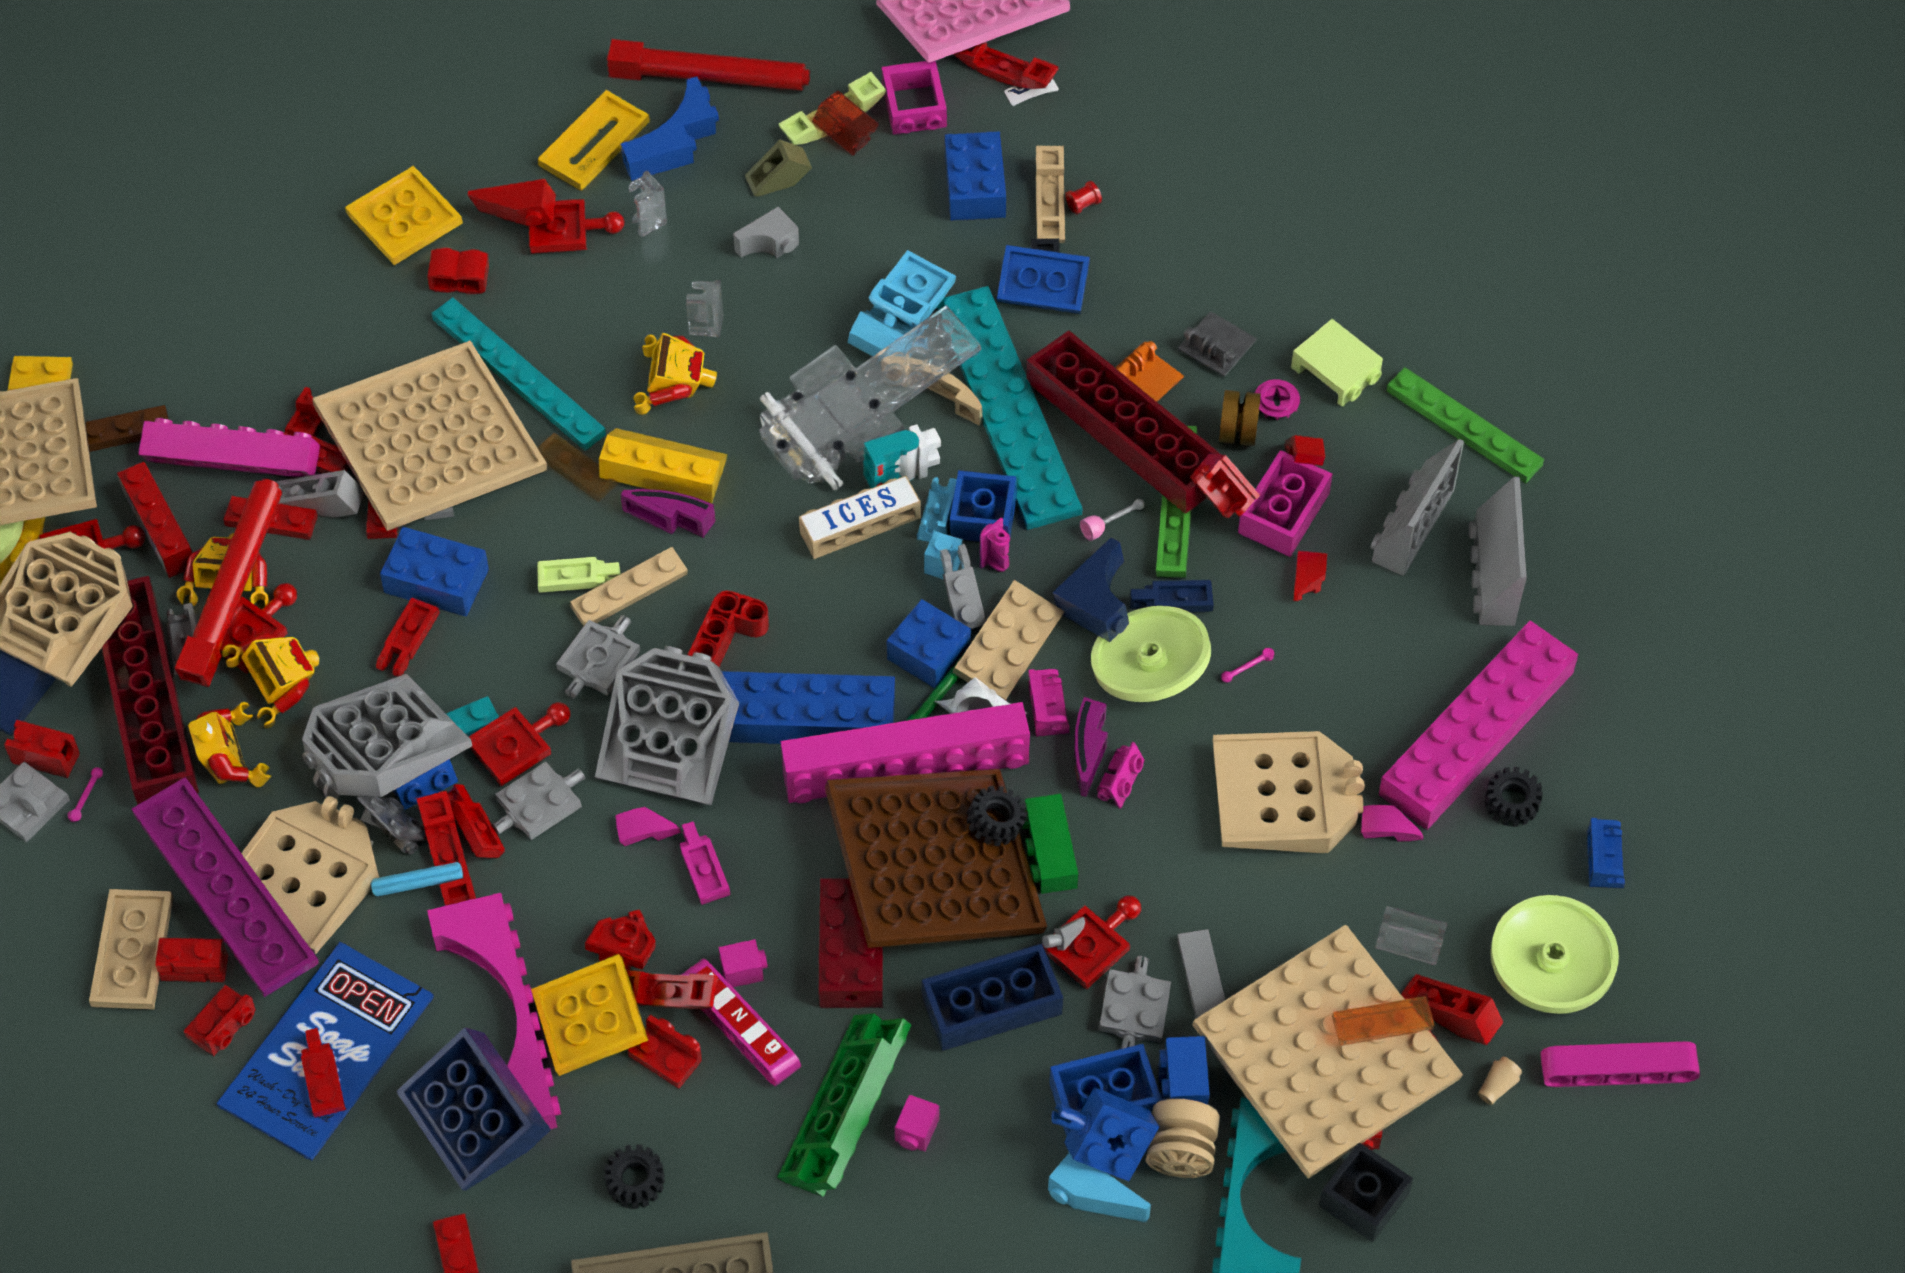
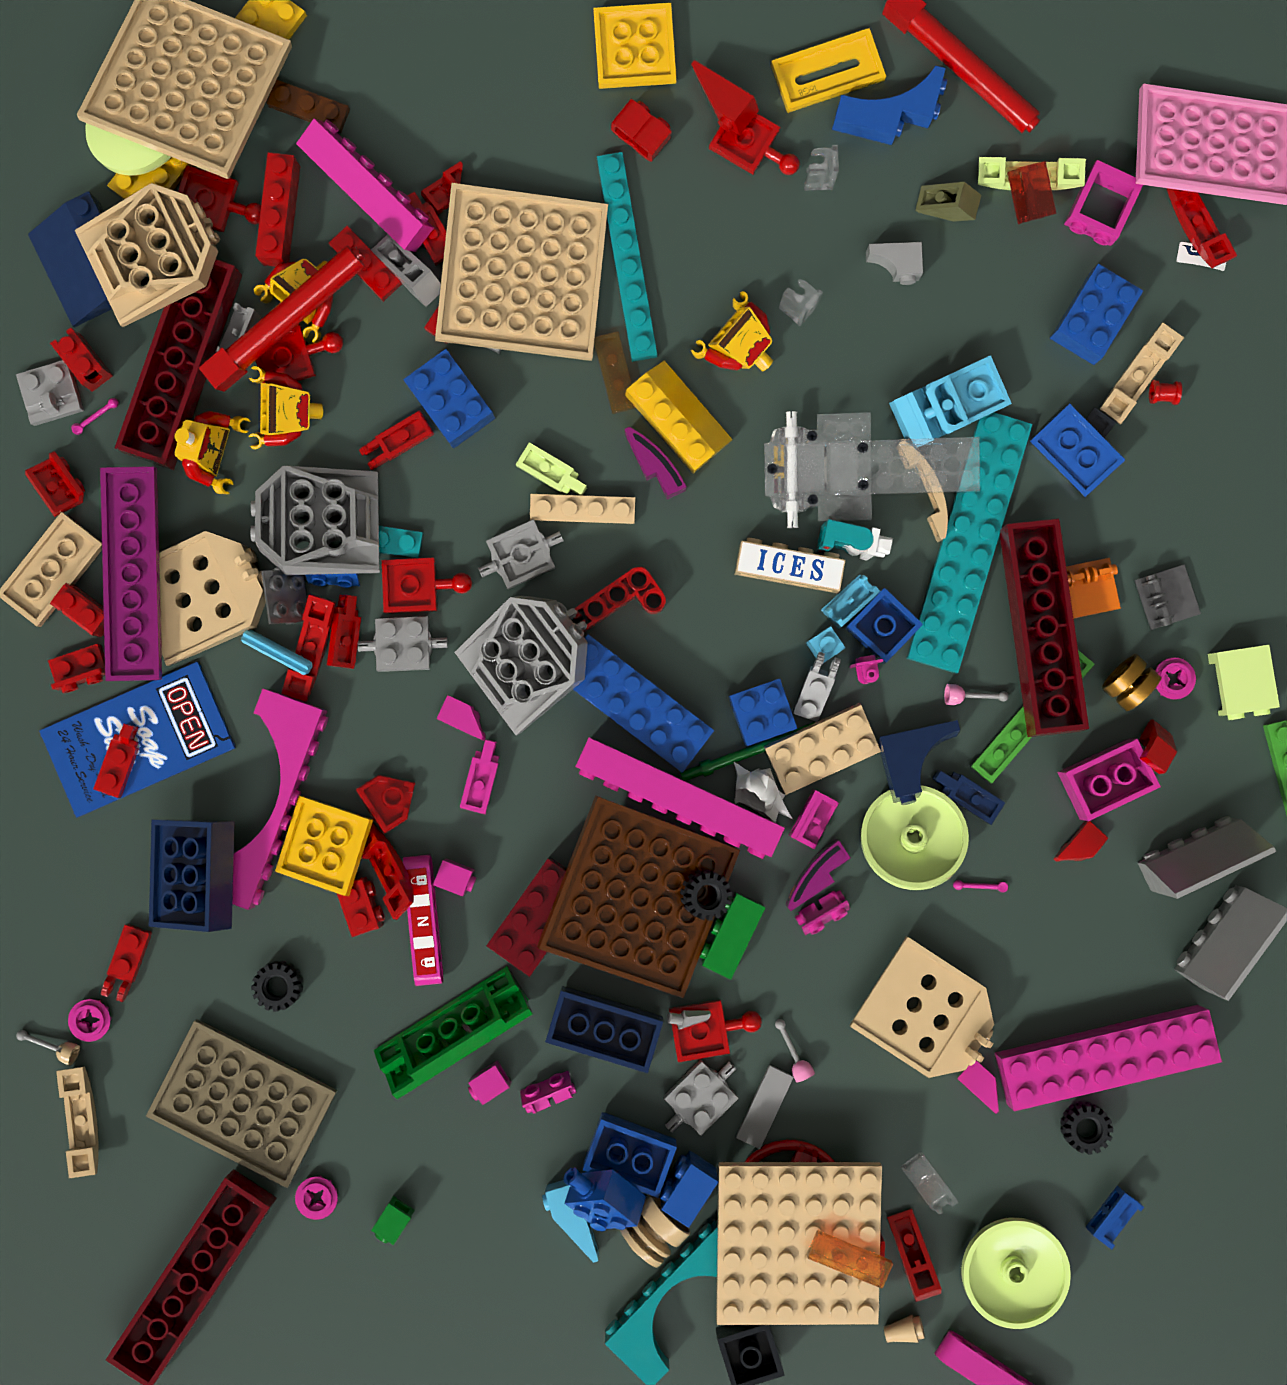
camera: 35 degrees right, 30 degrees up
red hinge [1190,454,1260,518] -> none
none -> red bracket [25,451,85,517]
none -> dark pink hinge [520,1070,577,1114]
none -> hinge [775,1019,815,1082]

